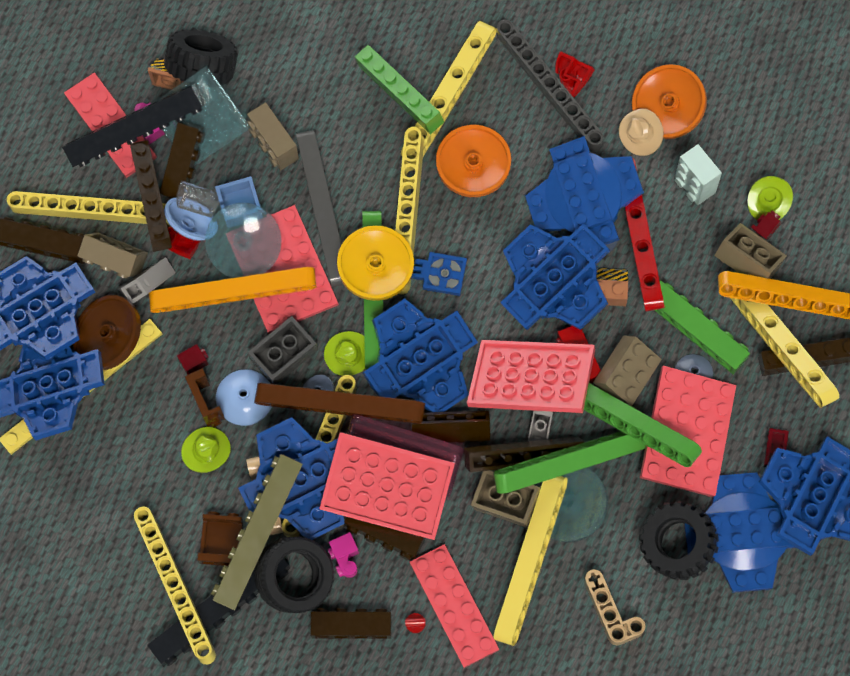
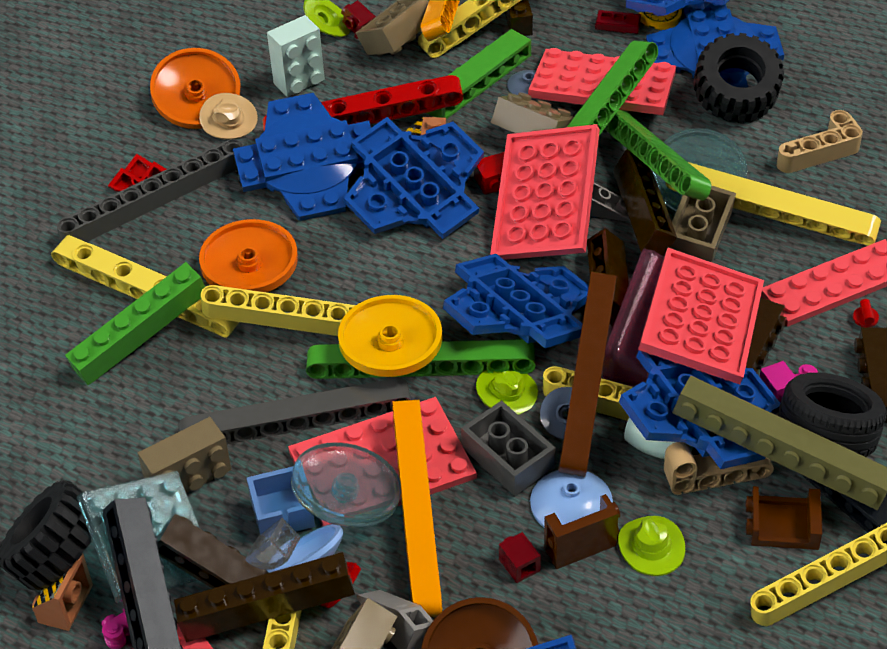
camera: 90 degrees left, 25 degrees down
blue piece [412,252,467,296] -> none

